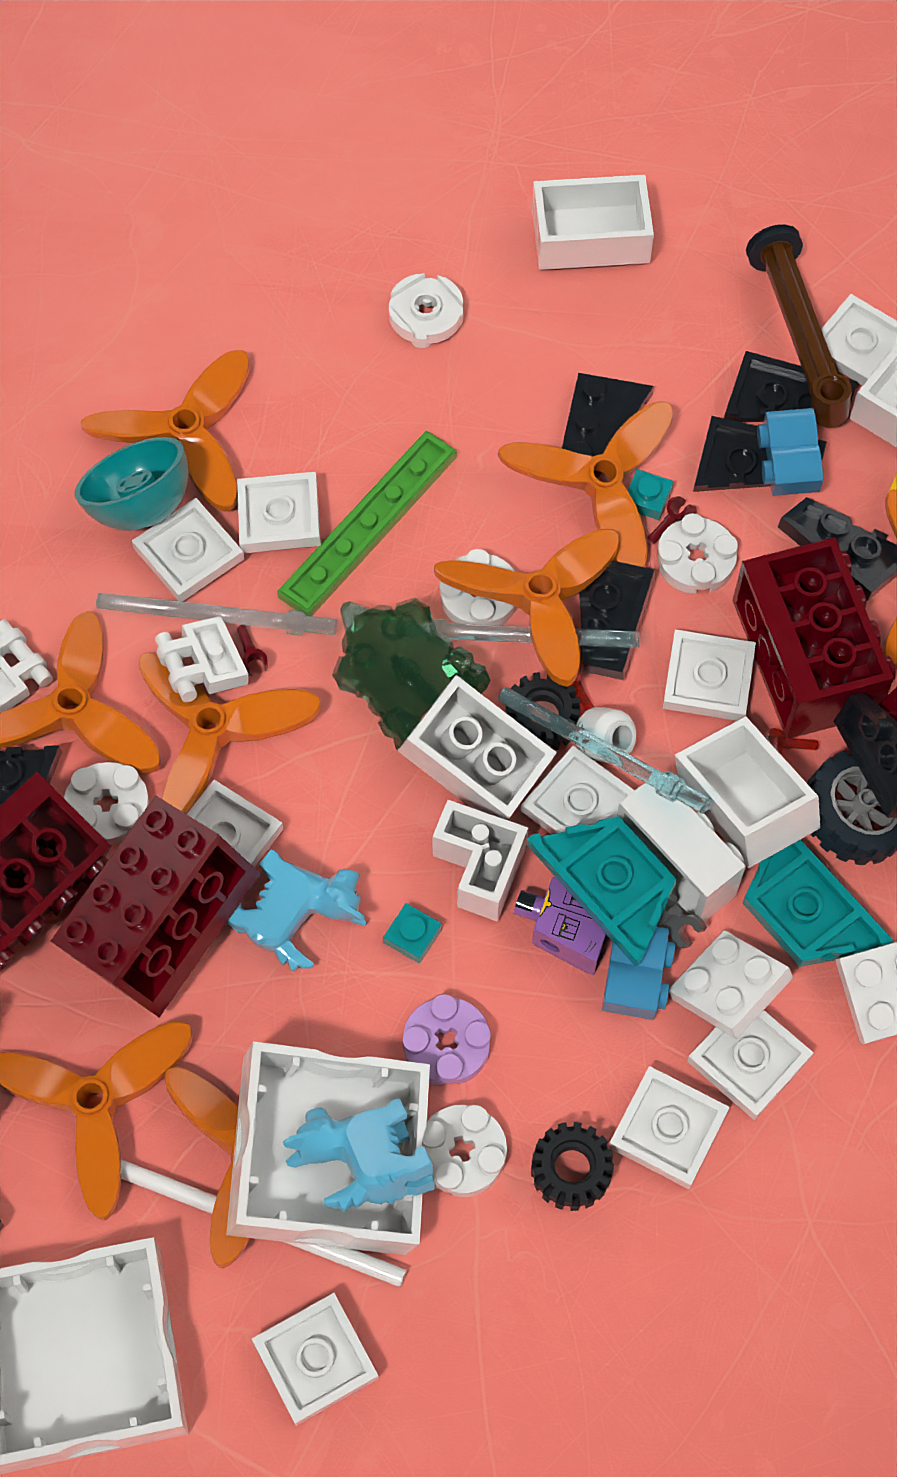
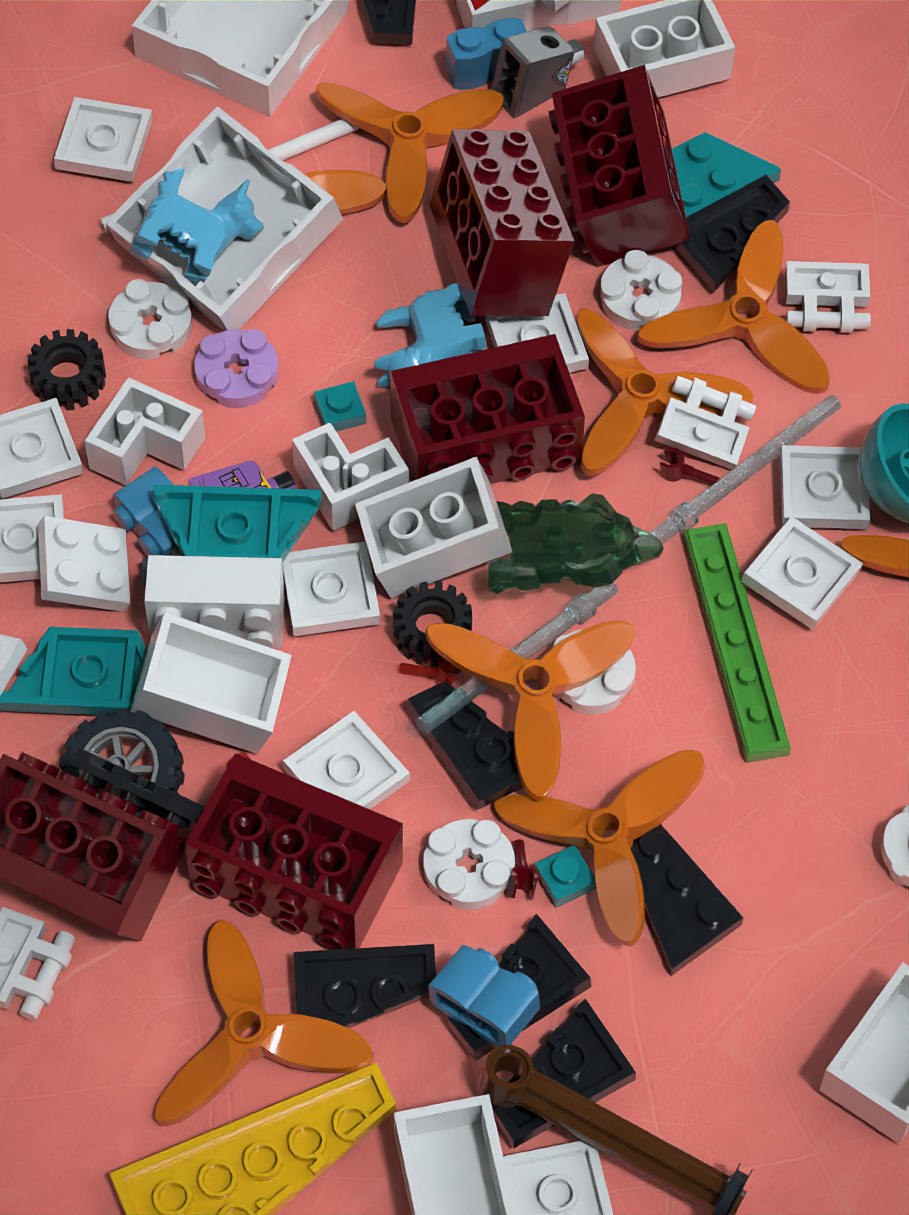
camera: 130 degrees right, 5 degrees down
clear light blue bar [498,687,711,814] -> none
white head [574,707,637,763] -> none
none -> white brick [85,377,206,485]
none -> dark red brick [391,334,585,484]

